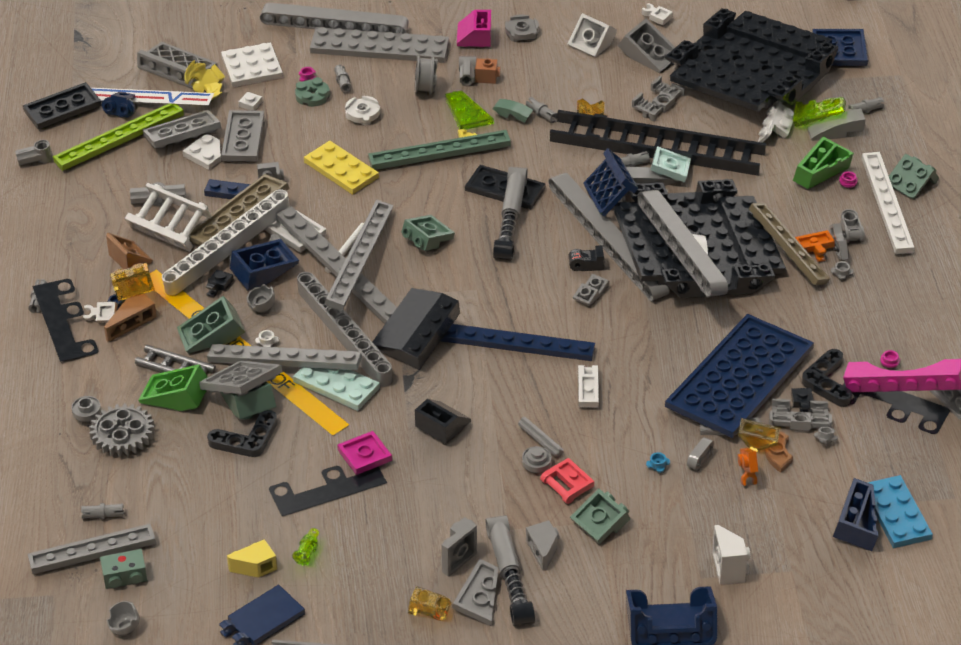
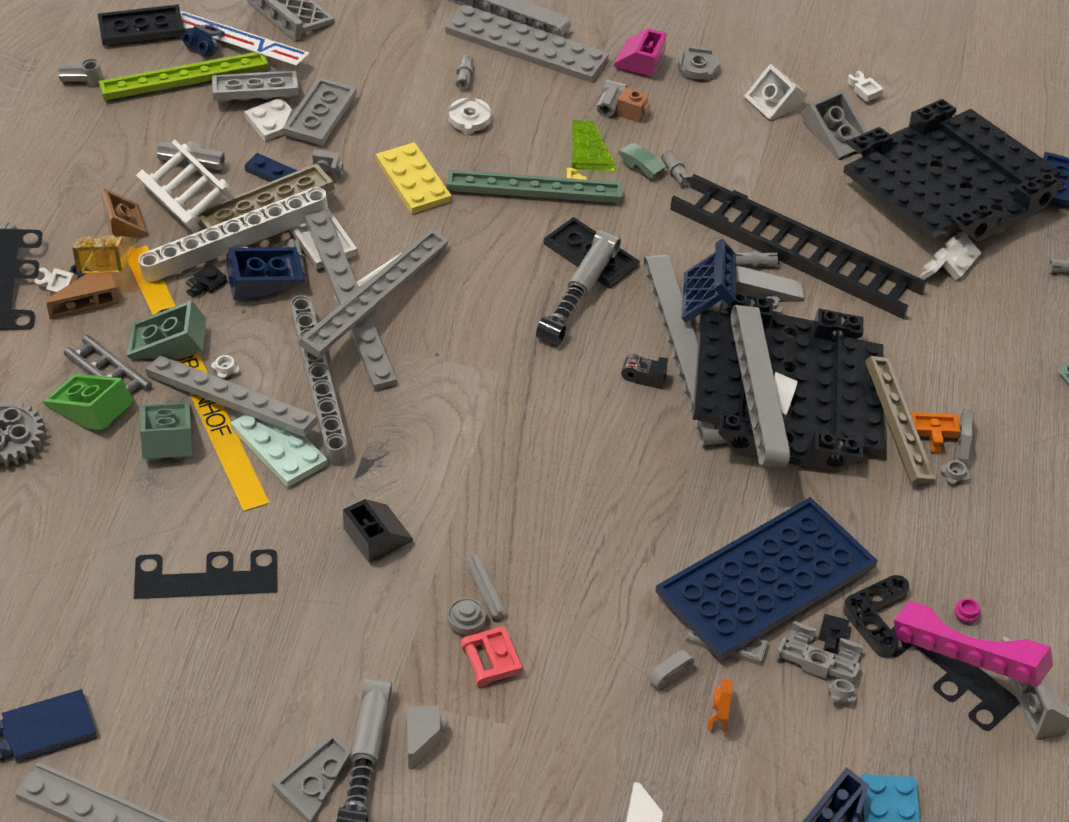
camera: 15 degrees right, 5 degrees up
light yellow animal [184,60,225,100] -> none
light grey plate [199,360,283,396] -> none
black beam [207,410,278,457] -> none
white plate [221,42,283,87] -> none
light yellow slope [227,539,277,578] -> none
white plate [238,92,263,111] -> none
light grey hair [247,284,275,312] -> none
clear neon green piece [292,528,319,565] -> none
sand green plate [295,77,330,107] -> none
dark pink plate [299,67,316,82] -> none
dark pink plate [337,431,392,475] -> none
black slope [372,288,460,370] -> none
sand green plate [401,215,455,251] -> none
clear yellow leg [408,586,452,621] -> none
light grey wheel [415,55,438,94] -> none
dark blue plate [441,324,595,361] -> none
light grey plate [441,517,477,577] -> none
sand green plate [570,488,630,544] -> none
light grey slope [573,273,609,306] -> none
clear yellow panel [577,98,605,115] -> none
white plate [578,365,599,408] -> none
light grey piece [632,76,684,121] -> none
dark azure plate [646,452,670,473] -> none
light aqua plate [651,146,691,182] -> none
clear yellow slope [738,418,780,452] -> none
medium nougat tile [764,427,793,473] -> none
clear neon green wing [793,97,846,127] -> none
bright green wedge [793,136,854,189] -> none
slope [808,108,865,141] -> none
dark pink plate [839,171,858,188] -> none
light grey piece [840,209,865,243] -> none
white plate [862,152,914,254] -> none

